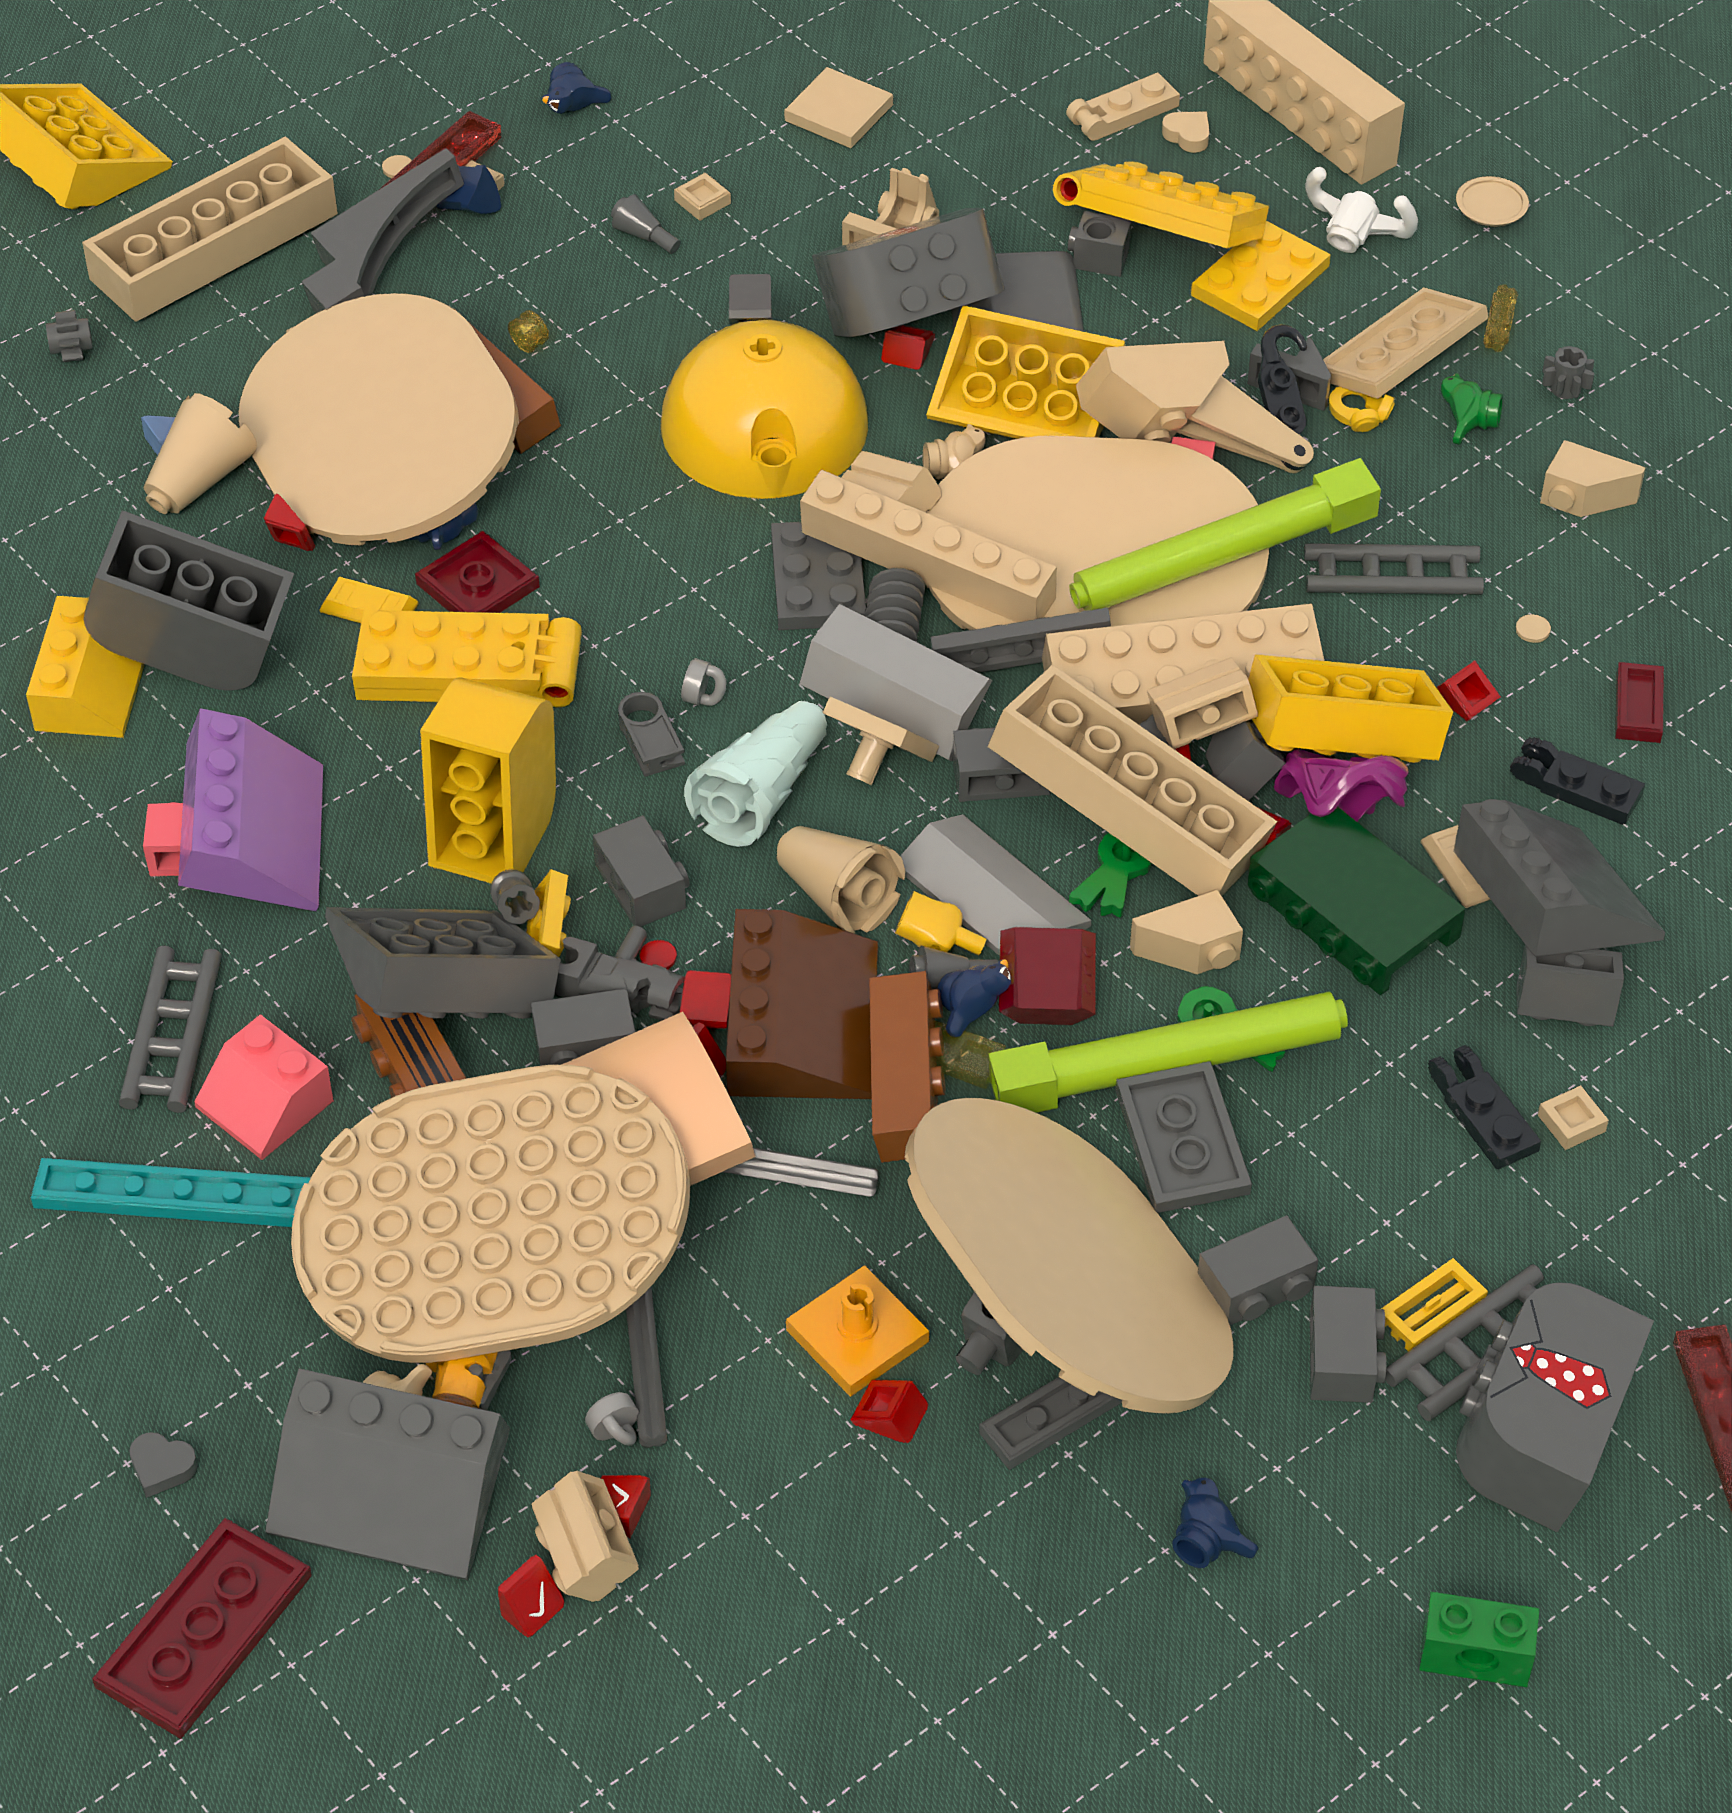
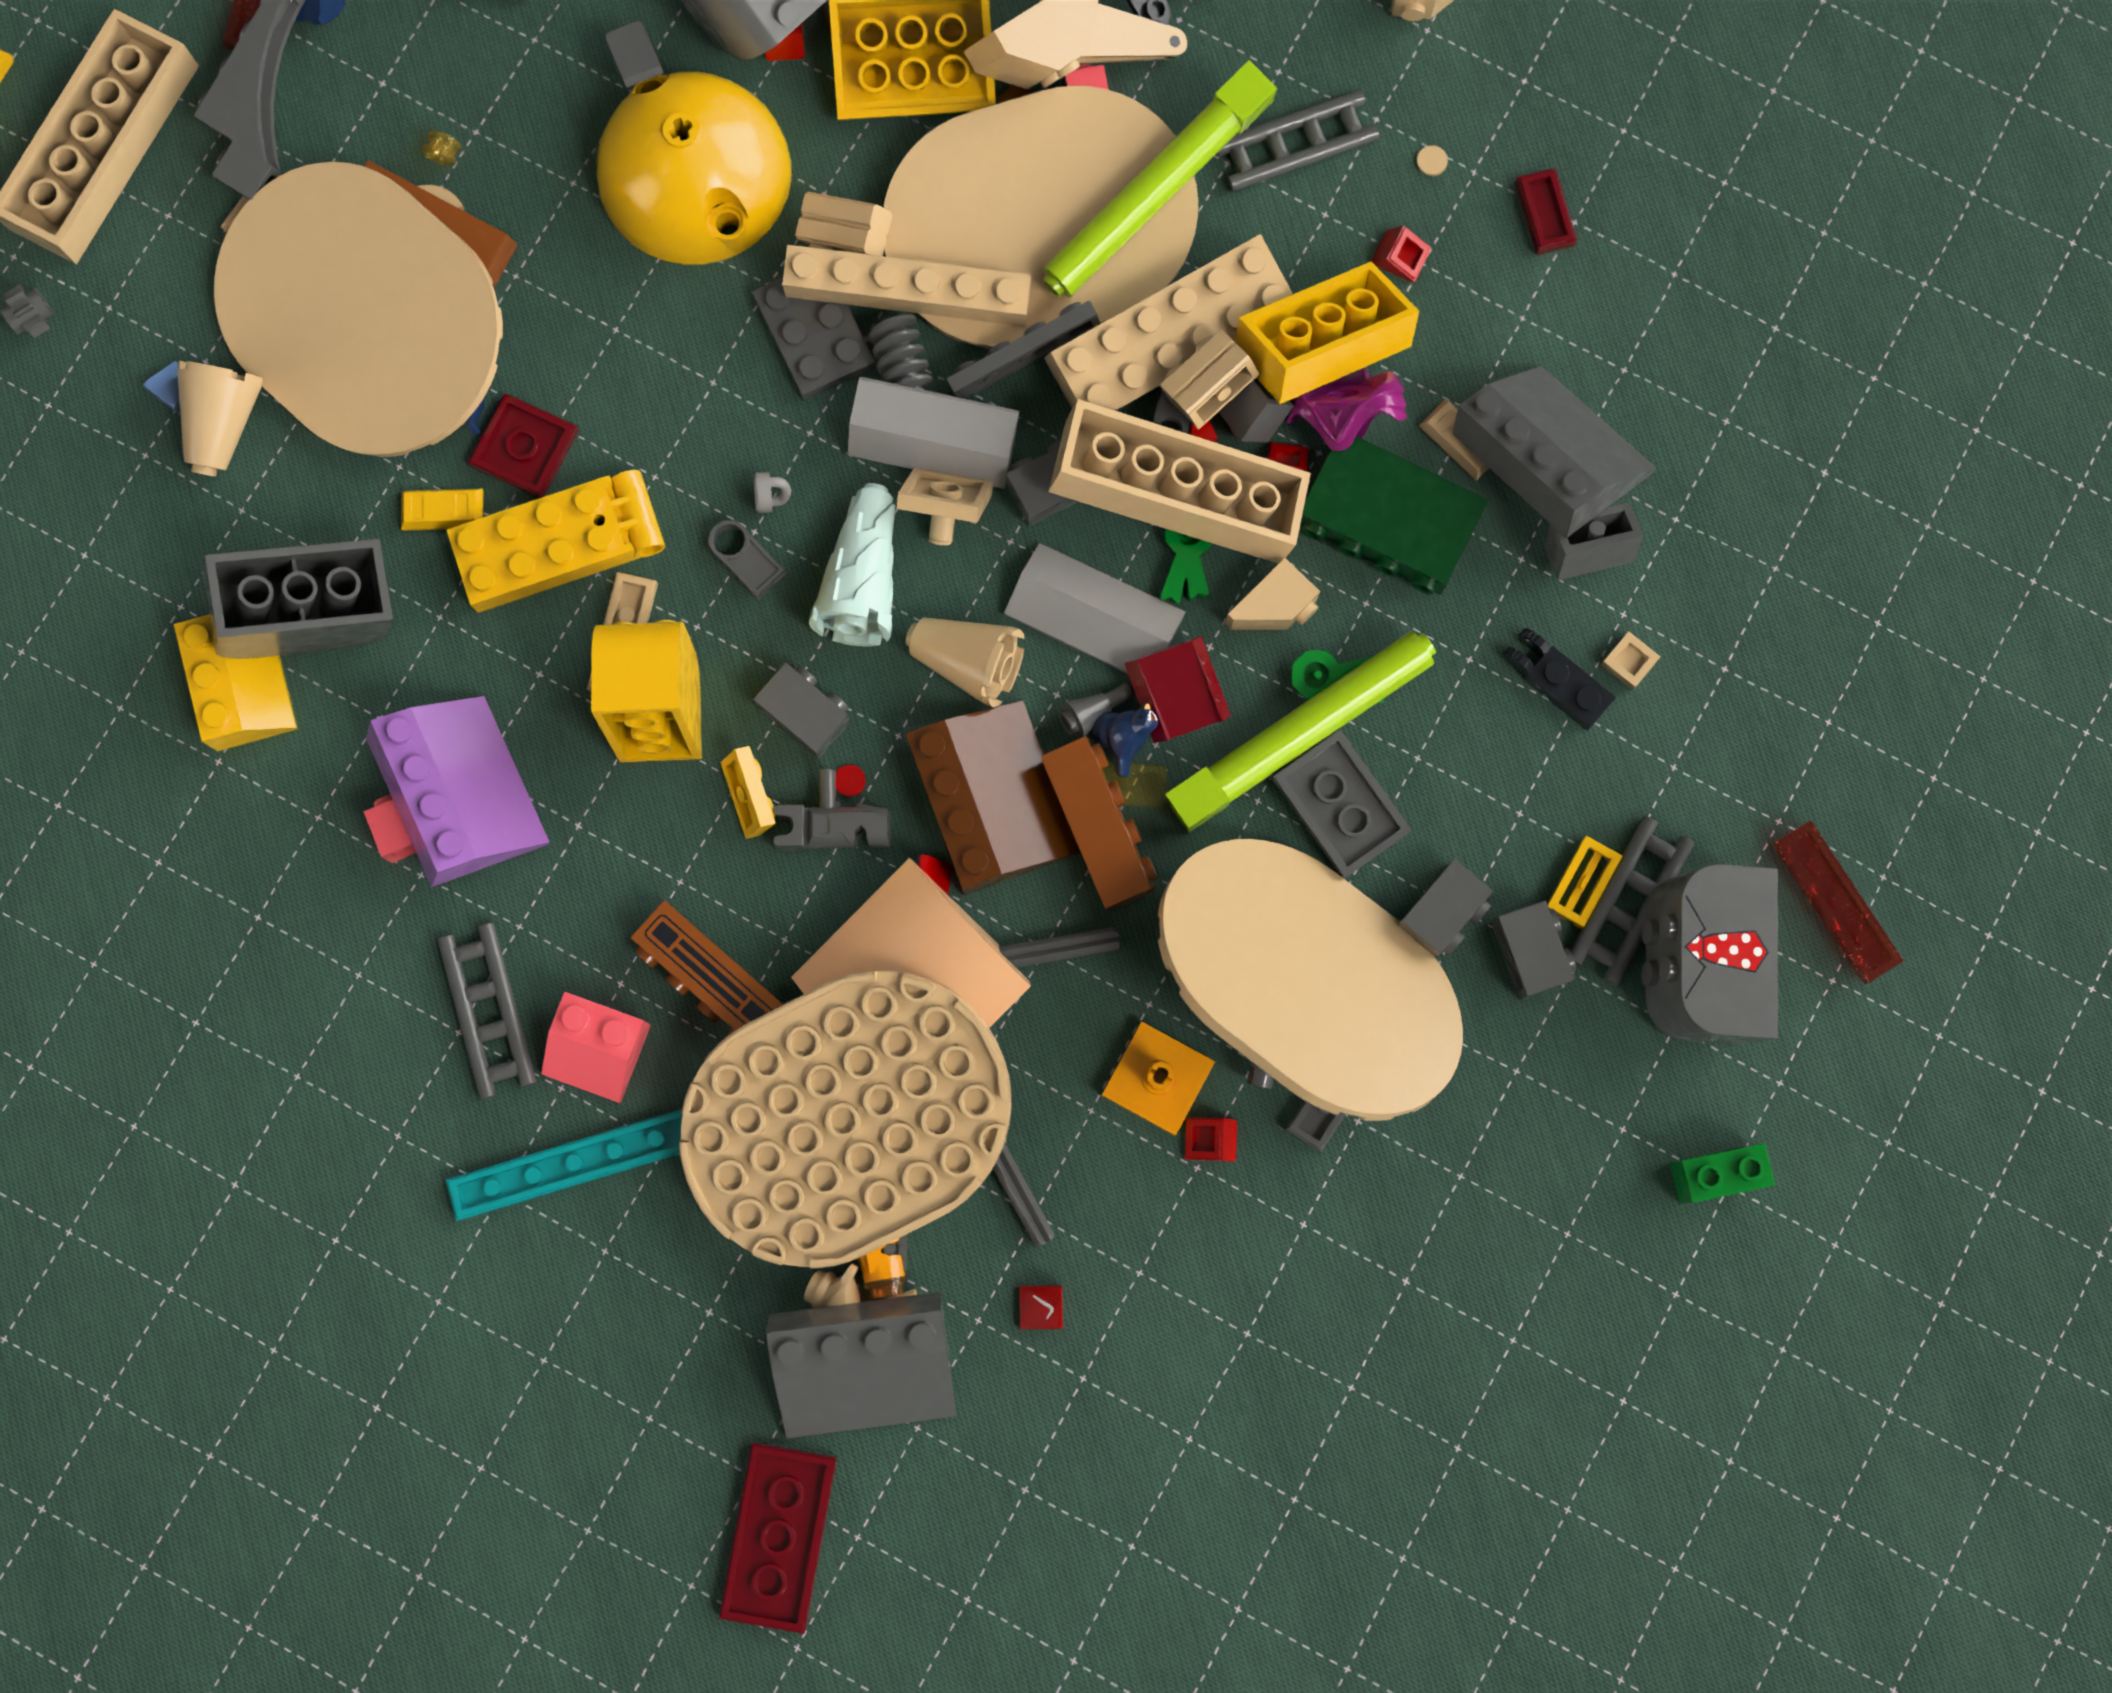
camera: 25 degrees left, 30 degrees up
dark grey tile [129,1432,198,1498] -> none
red slope [263,494,315,551] -> none
dark grey slope [325,907,561,1019] -> none
dark grey bush [490,869,540,924] -> none
red slope [498,1555,564,1637] -> none
dark grey brick [531,988,635,1066] -> none
tan brick [532,1471,639,1602] -> none
light grey tile [585,1392,639,1446] -> none
red slope [680,970,731,1029] -> none
yellow piece [895,891,987,956] -> none
tan animal [922,424,986,479] -> none
dark blue animal [1172,1478,1259,1568] -> none
black hinge [1509,737,1645,825] -> none

